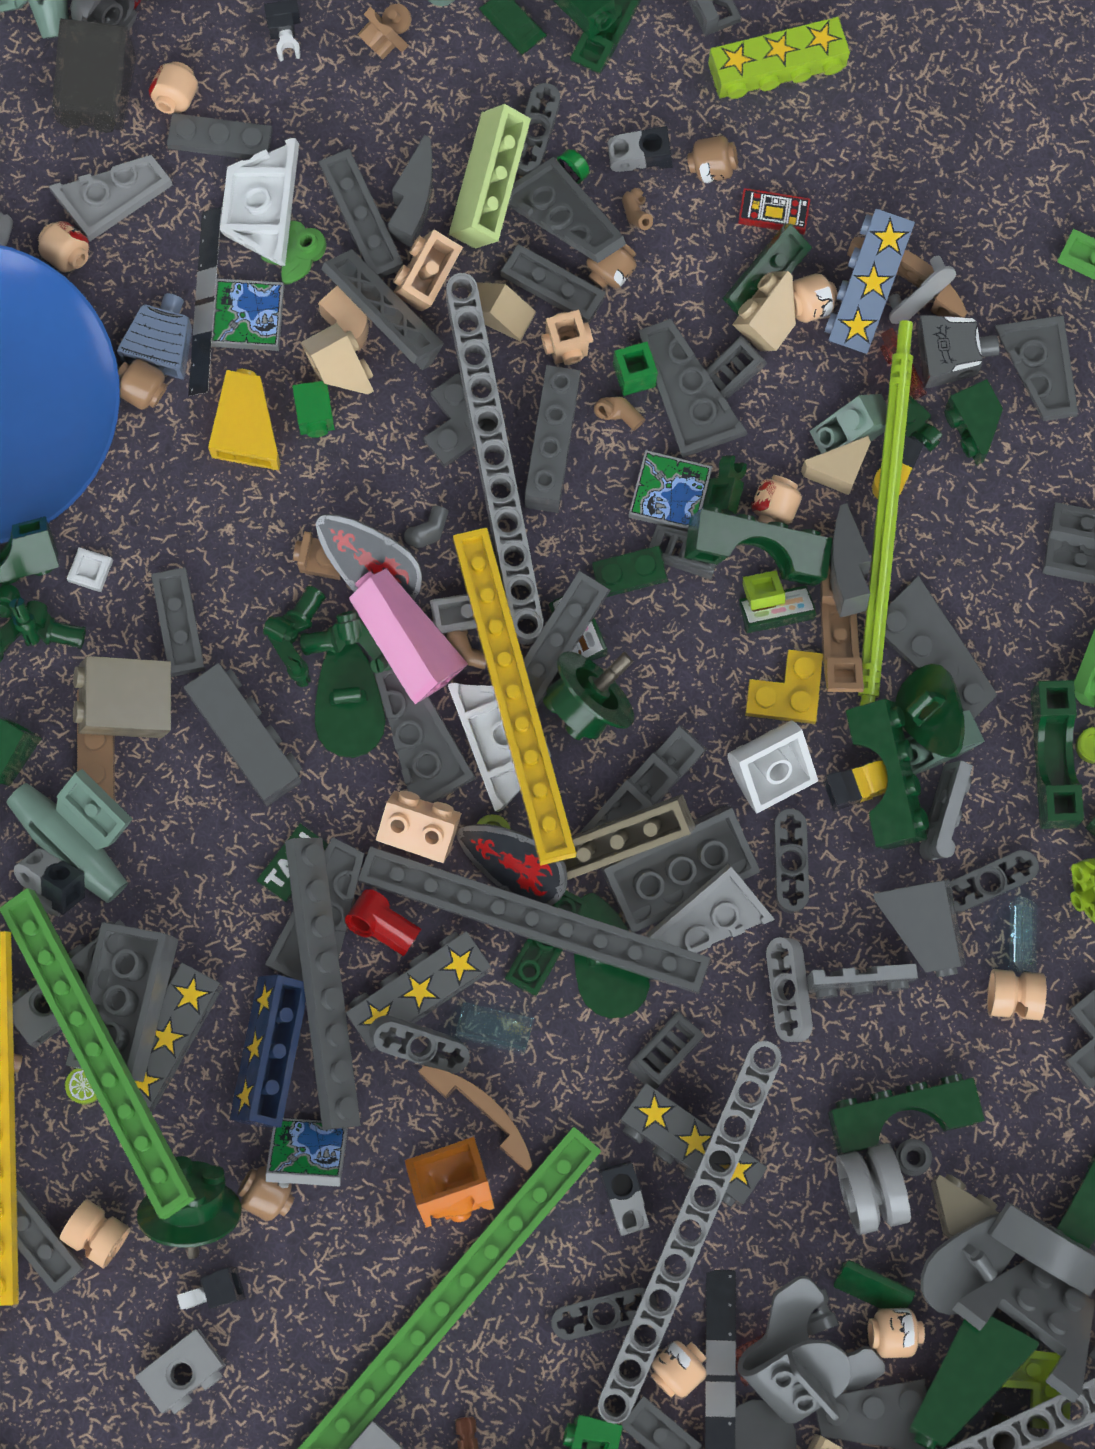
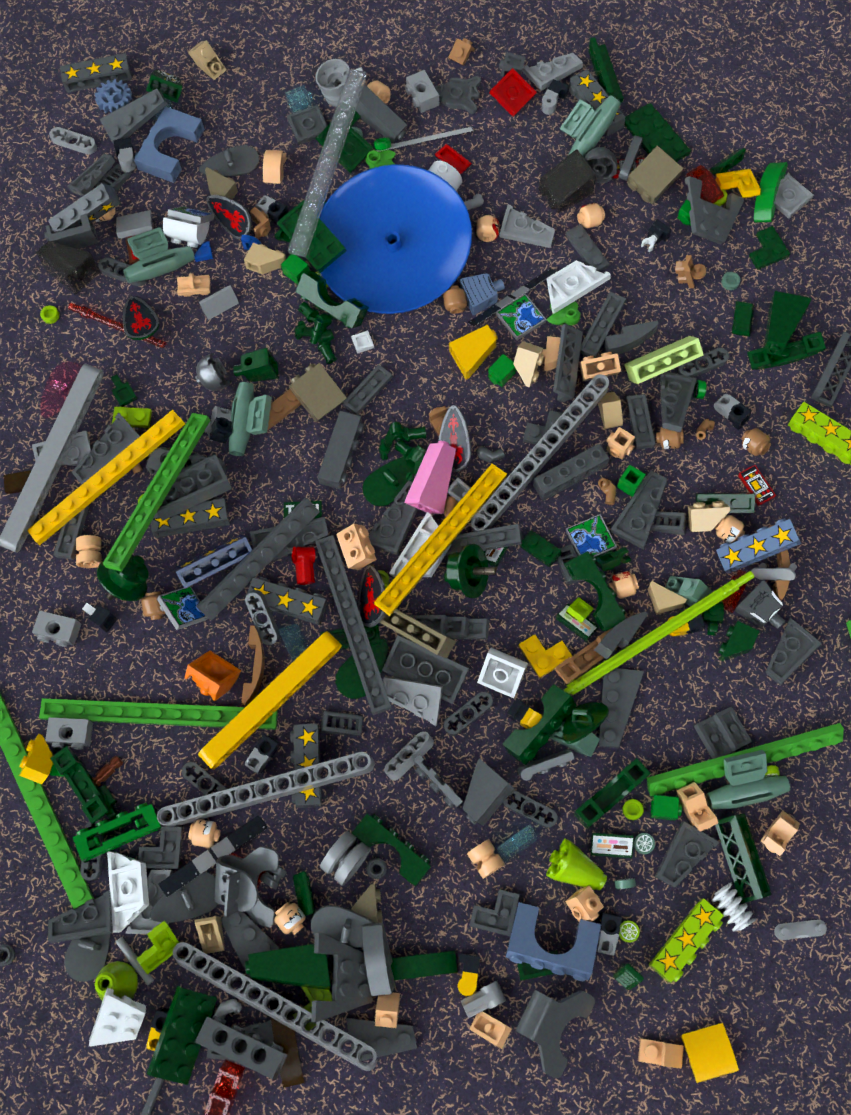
camera: 60 degrees right, 5 degrees down
none -> yellow beam [198,631,342,770]

